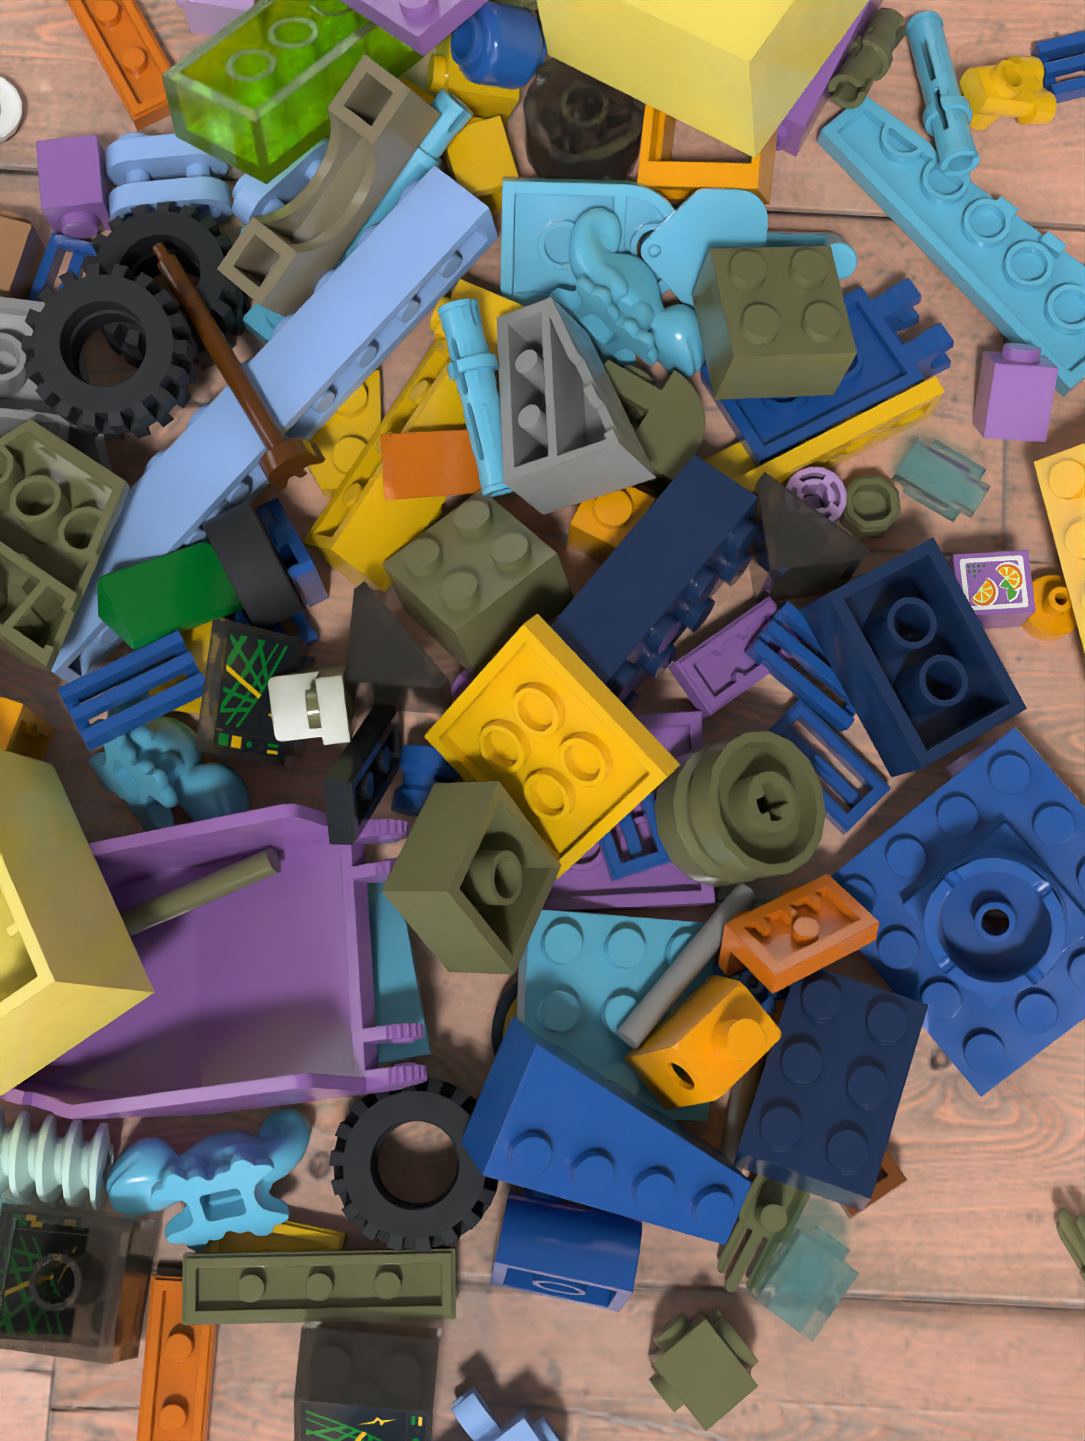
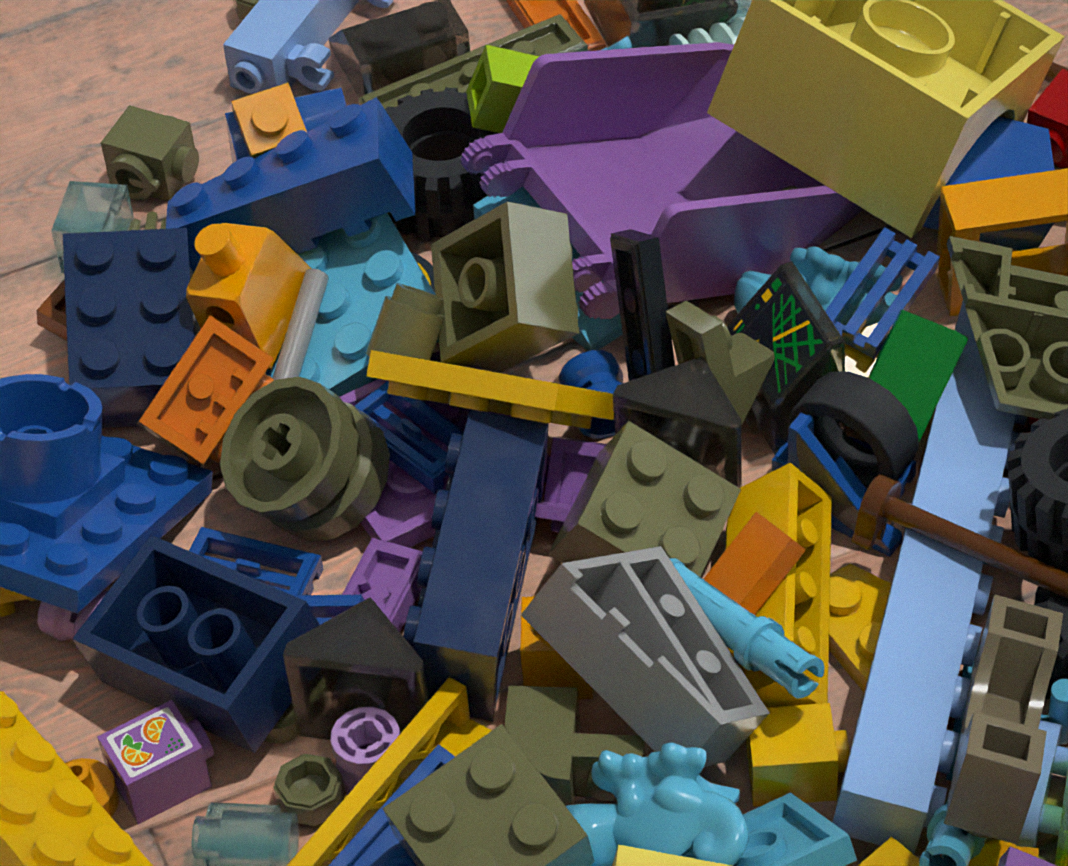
camera: 160 degrees right, 30 degrees down
none -> light orange plate [231,83,307,158]
none -> olive brick [366,283,445,361]
none -> lime brick [466,45,540,133]

